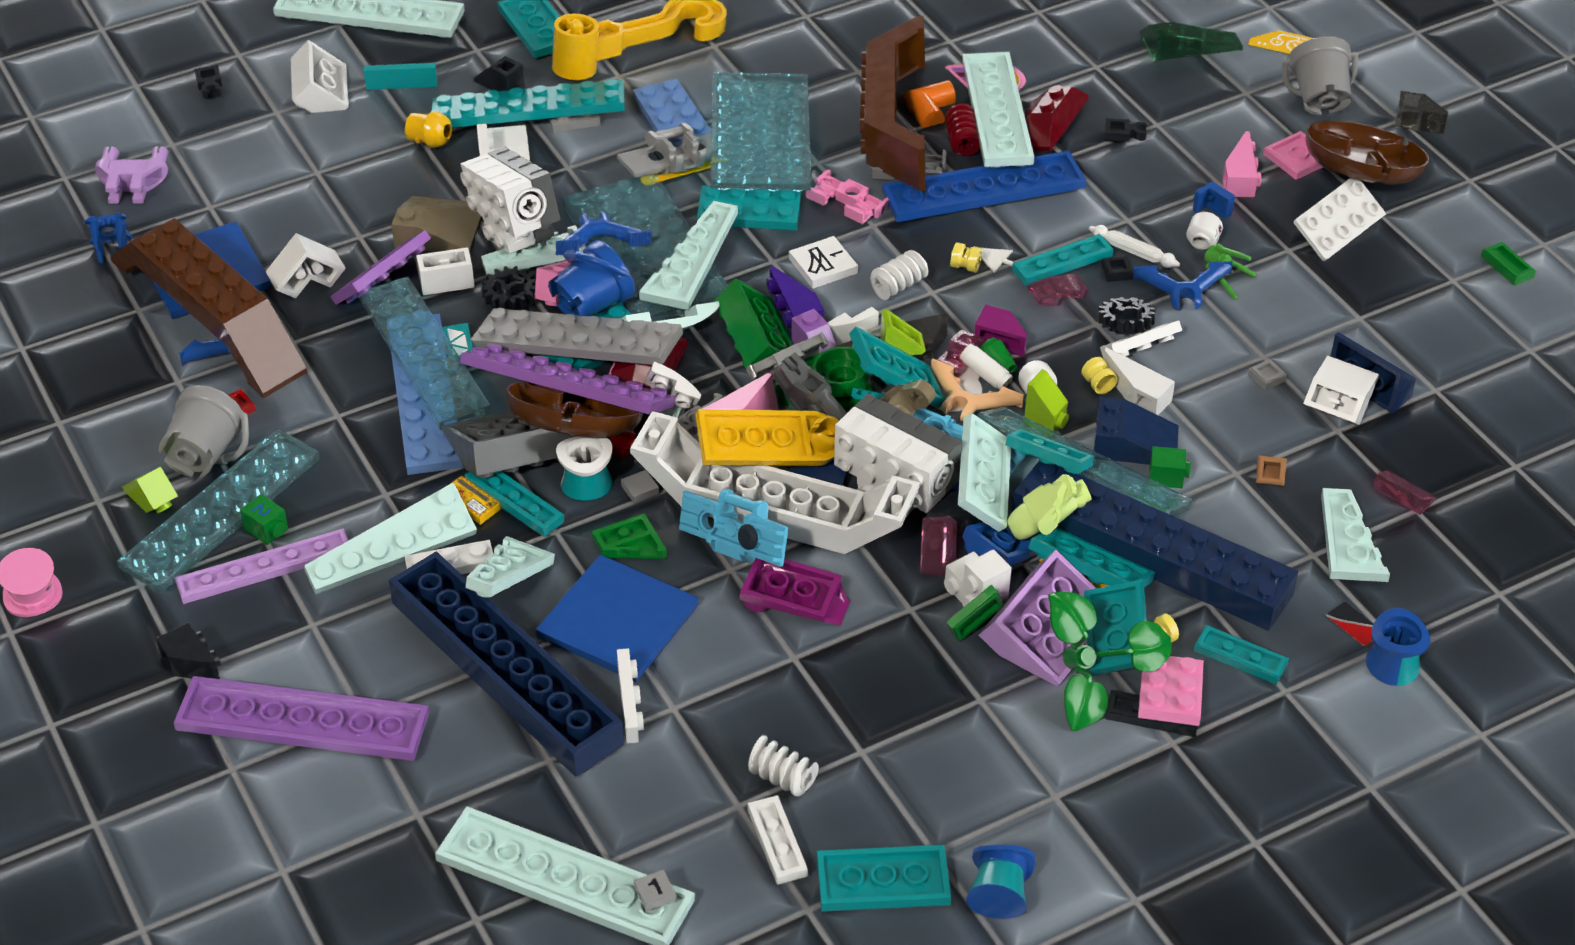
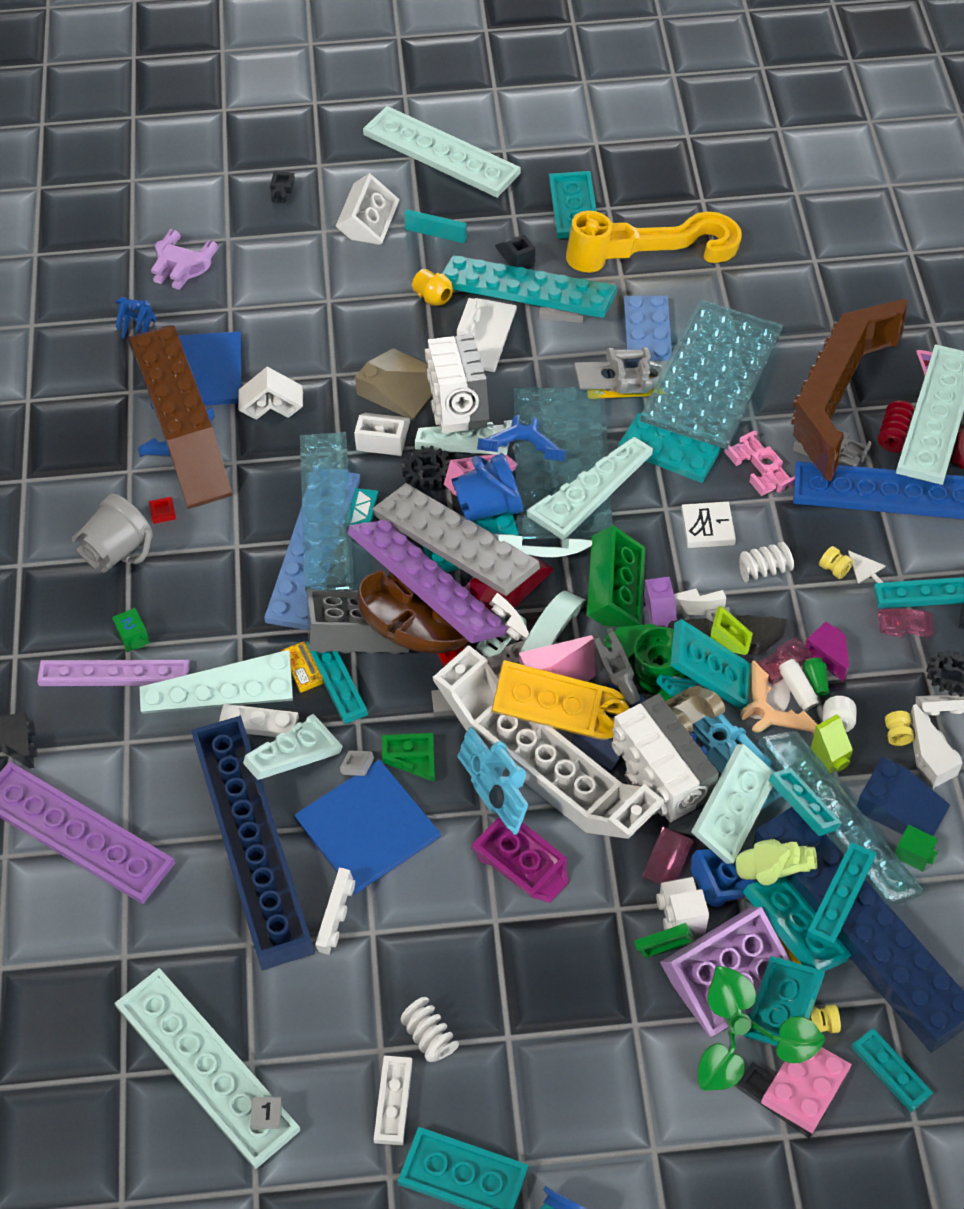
camera: 25 degrees right, 10 degrees up
clear light blue plate [117,429,320,594] -> none
slope [122,467,178,514] -> none
medium lavender plate [330,230,431,305] -> none
white hat [556,436,613,501] -> none
light grey piece [746,332,828,382] -> none
dark purple slope [766,266,824,331] -> none
orange brick [902,80,956,128] -> none
none -> light grey tile [340,751,374,776]
none -> light aqua slope [521,590,586,652]
none -> teal plate [806,842,877,948]

